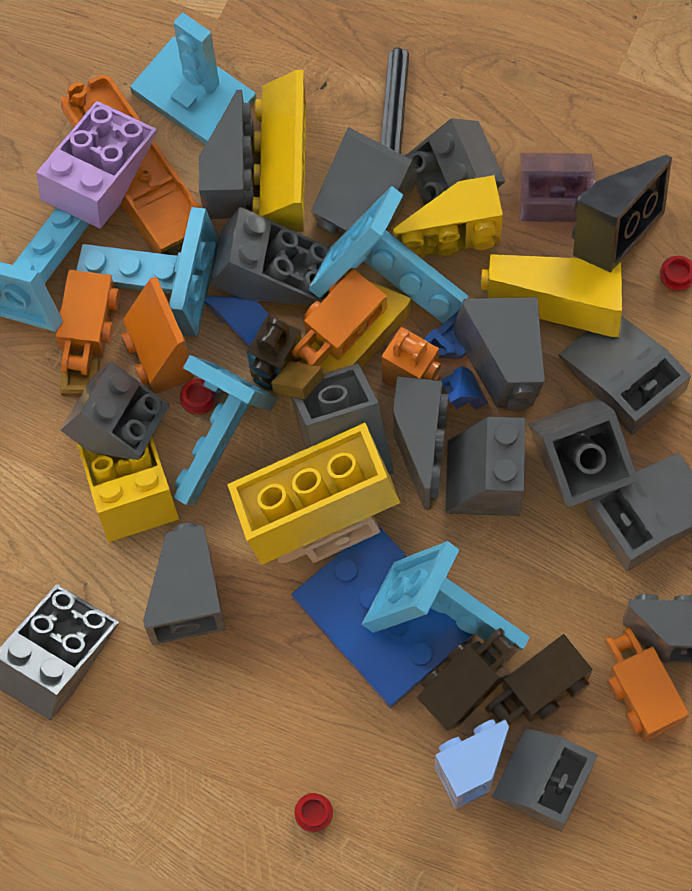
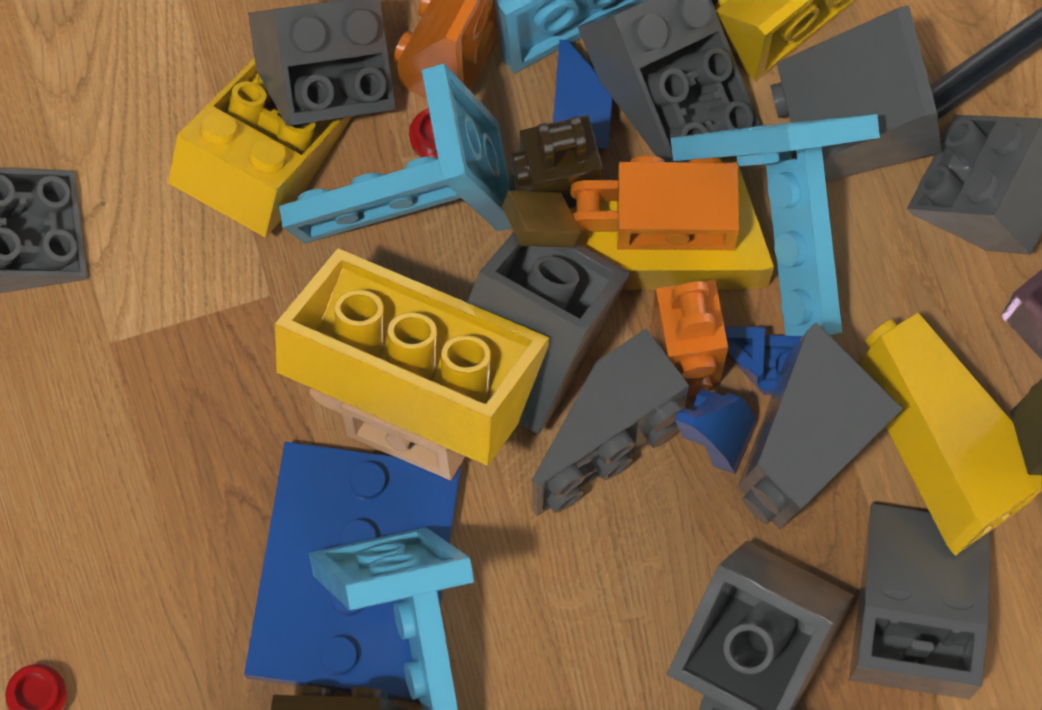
camera: 45 degrees right, 0 degrees up
dark grey slope [143,523,226,645] -> none
yellow slope [393,175,503,259] -> none
dark grey slope [446,417,525,516] -> none

